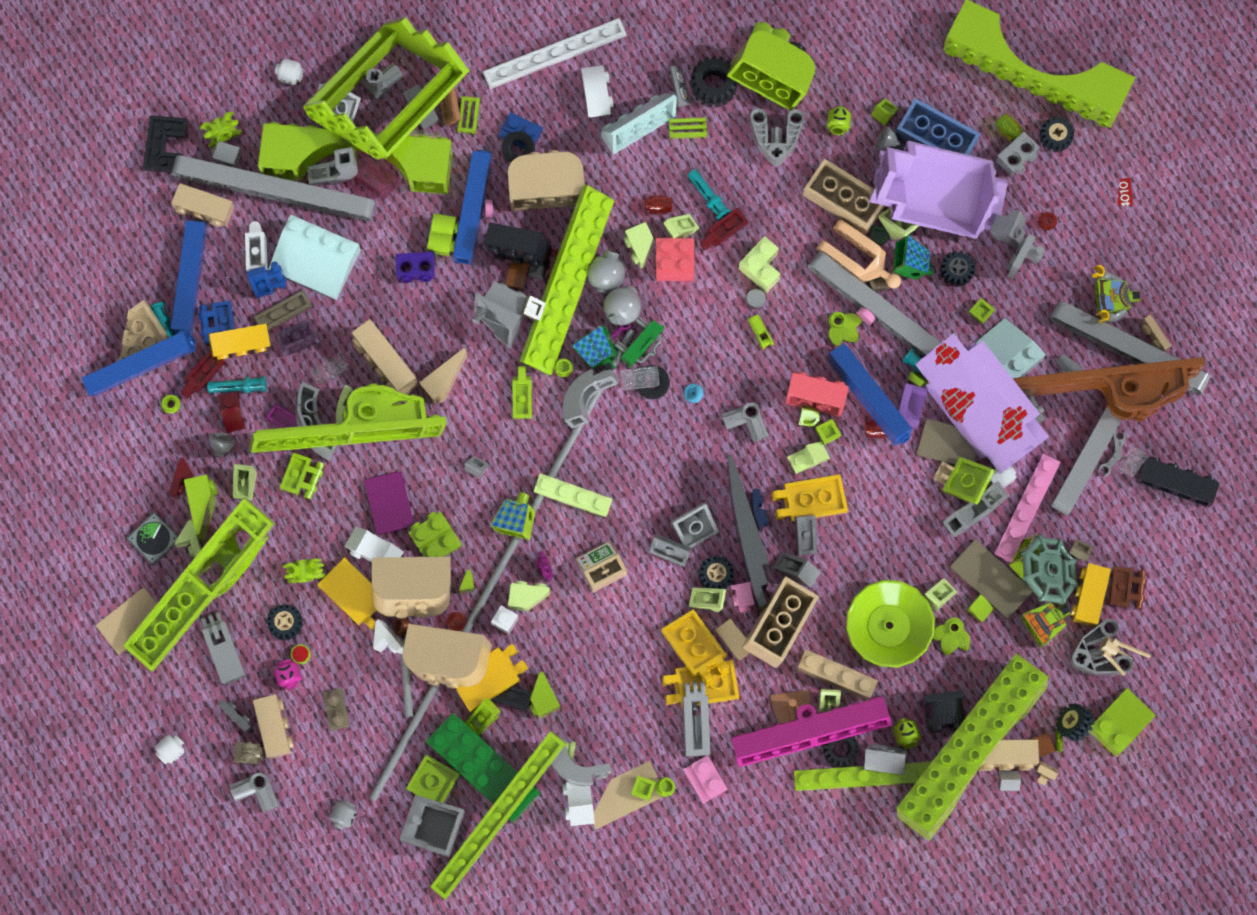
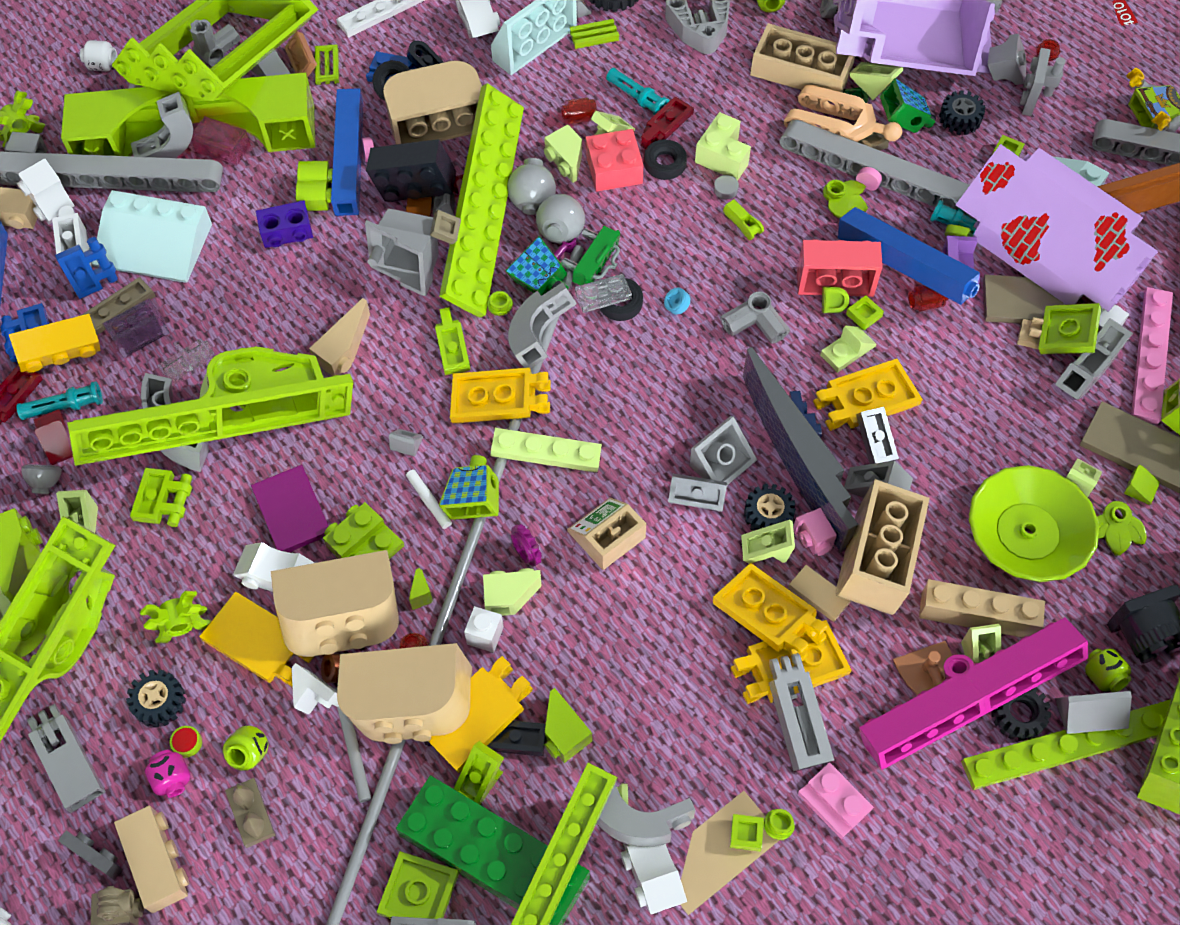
camera: 10 degrees left, 15 degrees down
tan brick [351,319,419,395] -> none
none -> white brick [17,159,75,225]
none -> lime head [223,725,269,771]
none -> black plate [406,41,444,69]
none -> white piece [406,469,452,529]
none -> yellow tile [450,368,551,423]
none -> black tyre [644,140,687,180]

